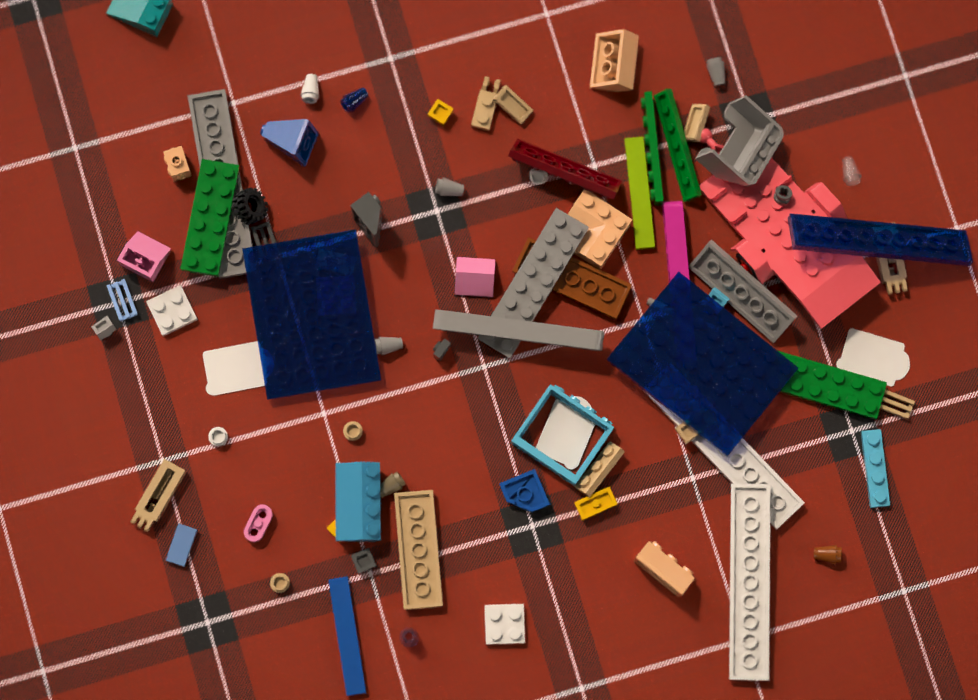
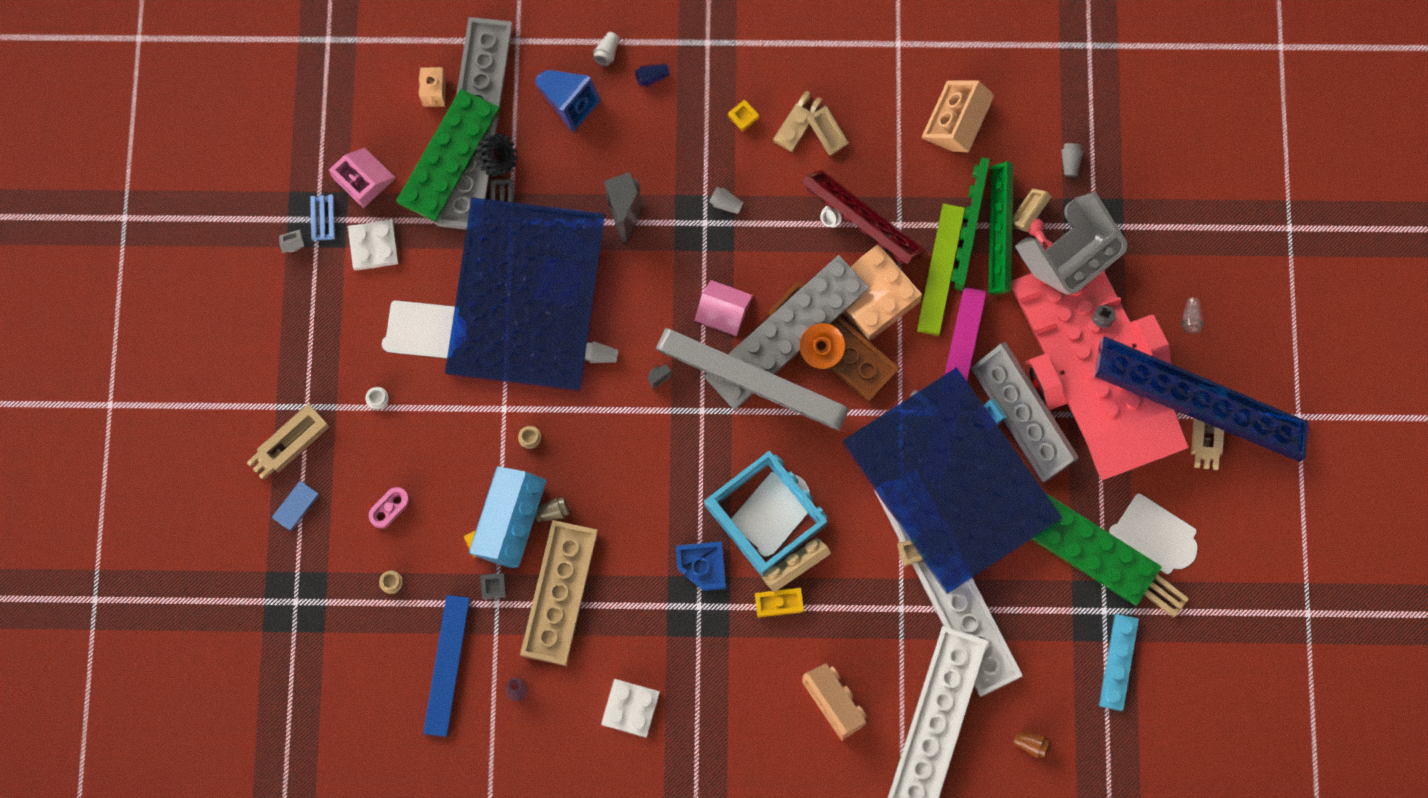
camera: 25 degrees right, 5 degrees down
none -> orange dish [799,323,845,369]

